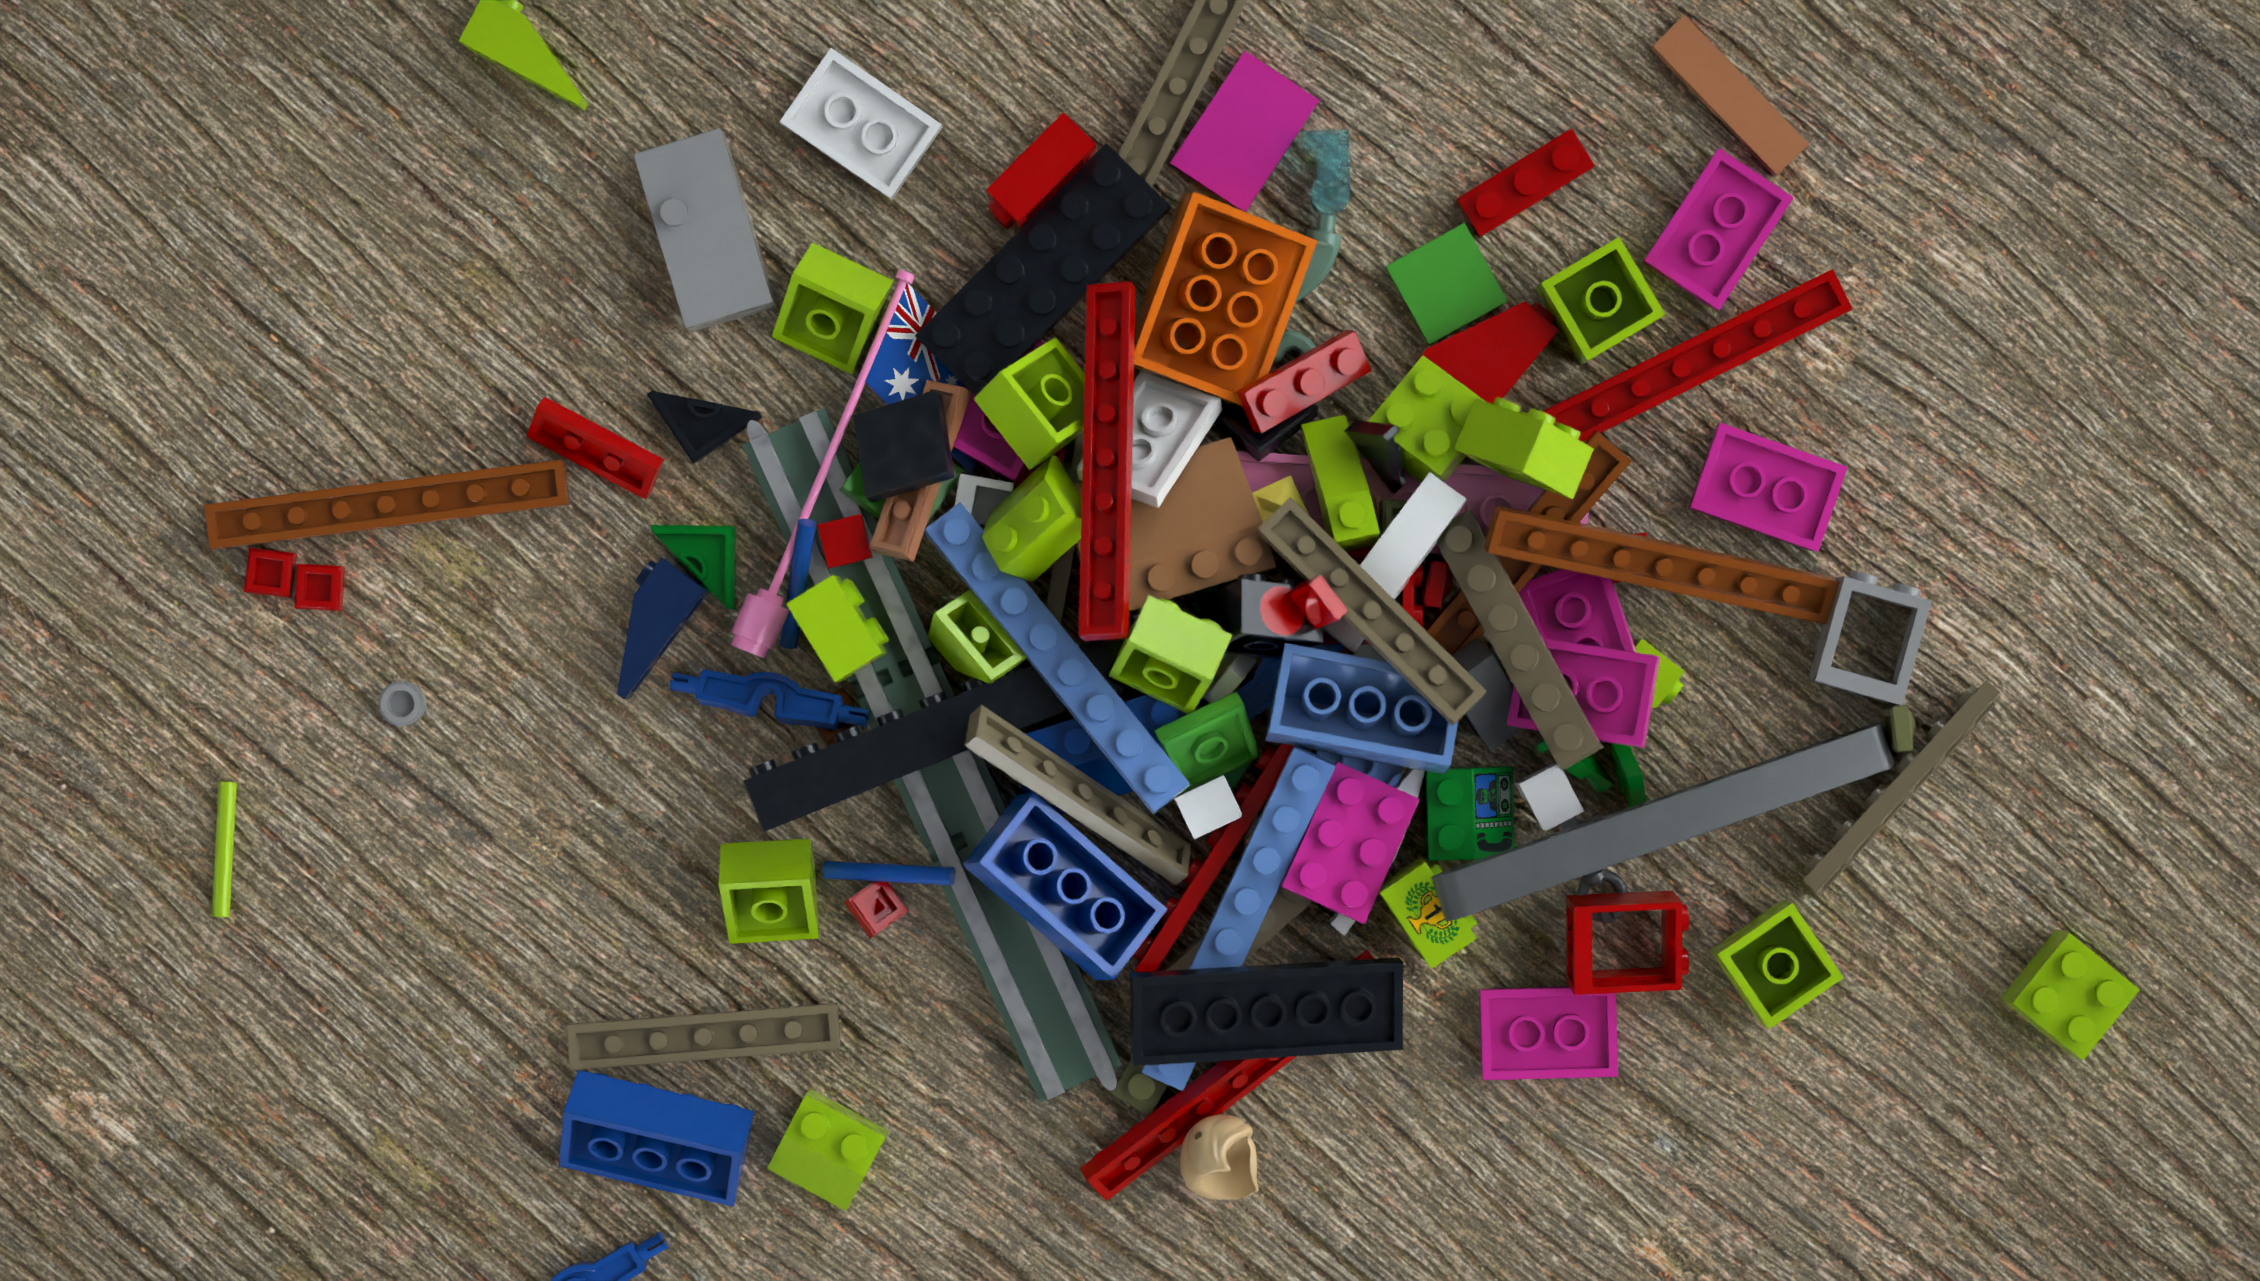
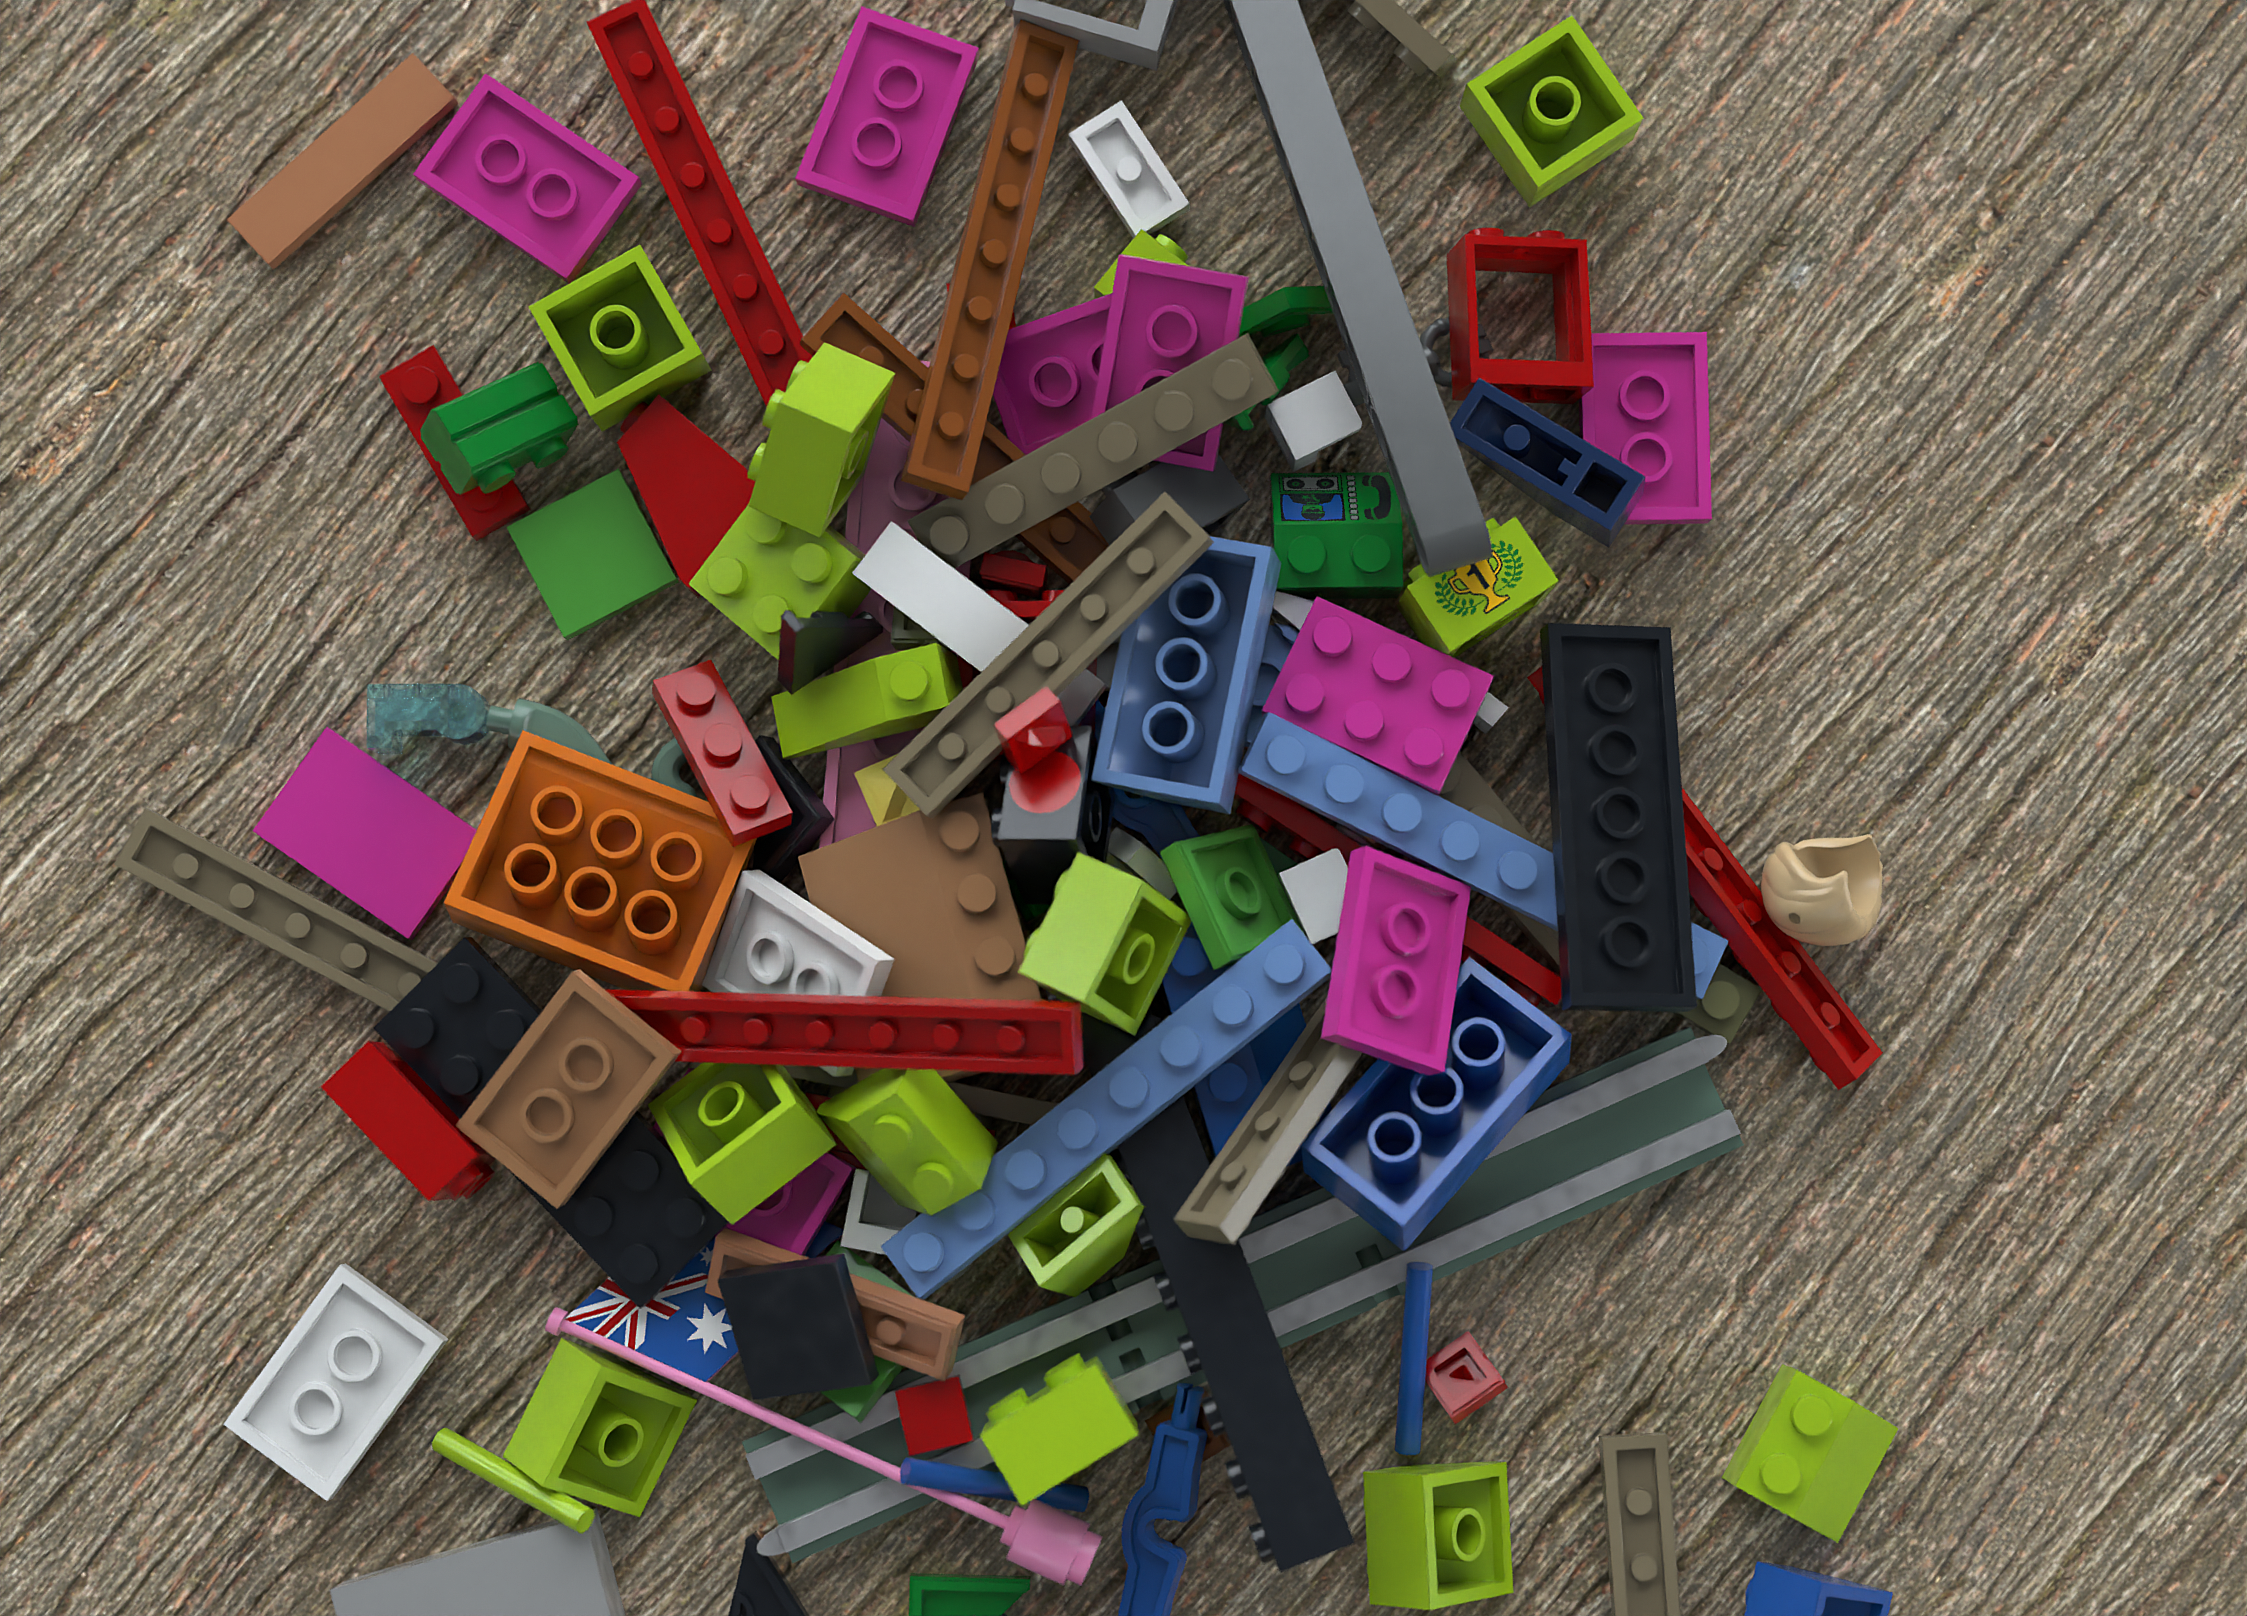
camera: 85 degrees left, 5 degrees down
none -> green brick [420,362,578,495]
none -> lime bar [432,1428,595,1533]
none -> medium nougat plate [456,970,681,1209]
none -> white plate [1069,100,1190,238]
none -> dark pink plate [1321,846,1471,1076]
none -> dark blue slope [1450,378,1645,548]

